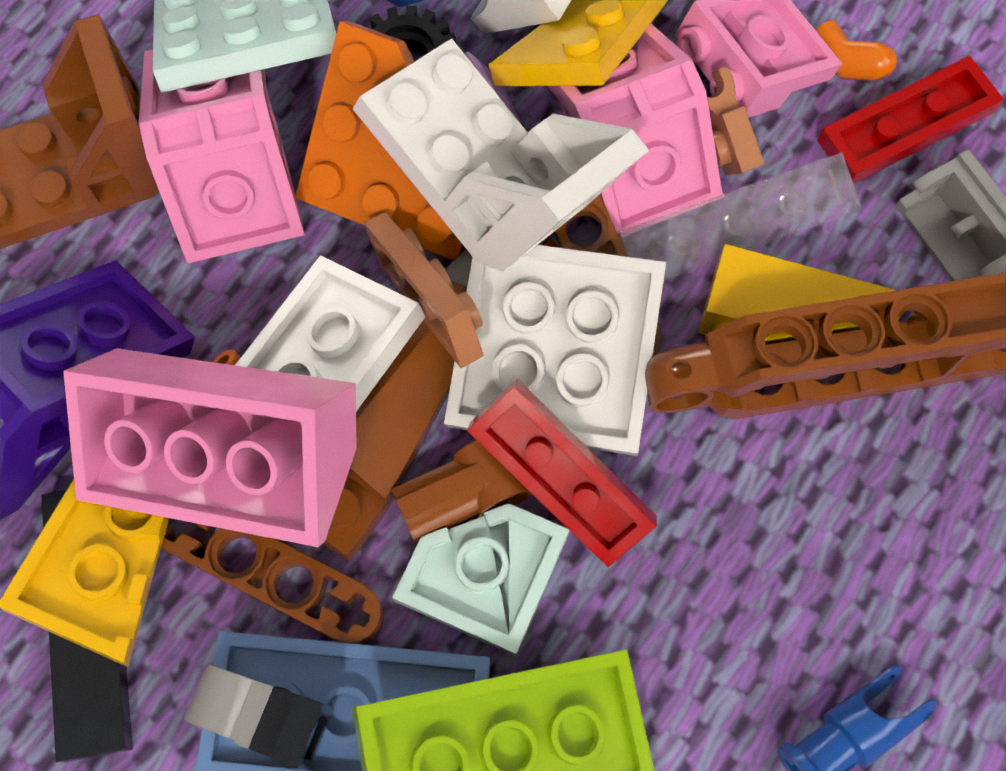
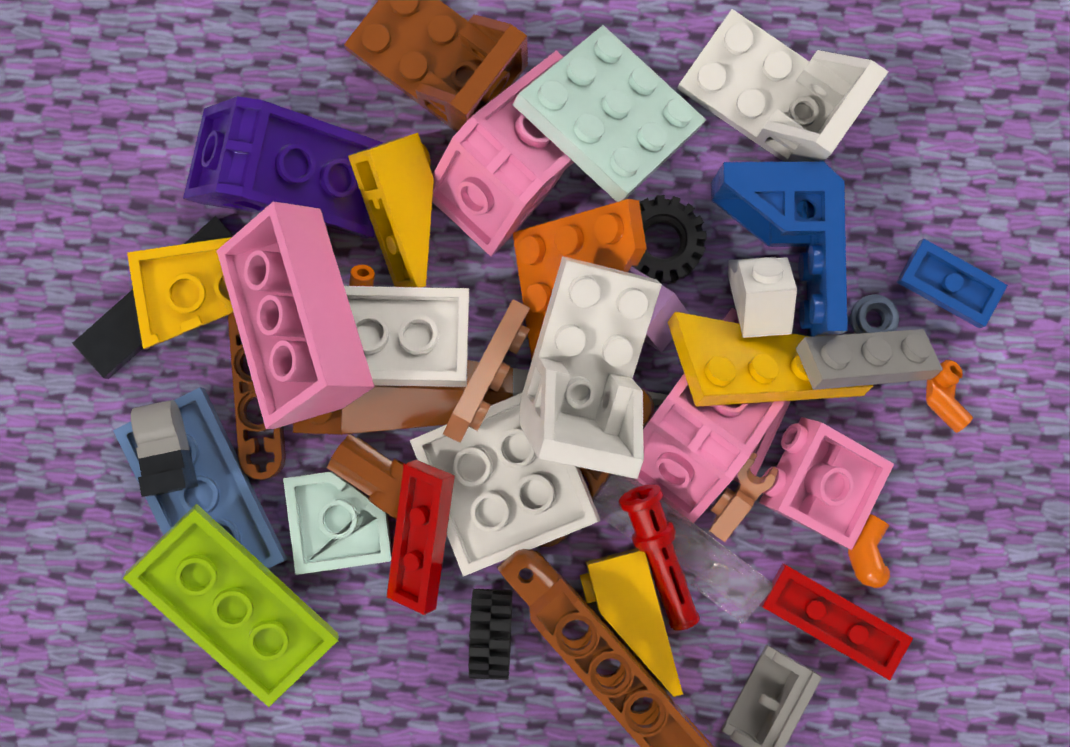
camera: 55 degrees right, 15 degrees up
none -> yellow slope [348,133,434,287]
none -> black tyre [468,588,513,680]
none -> red pin [618,484,700,631]

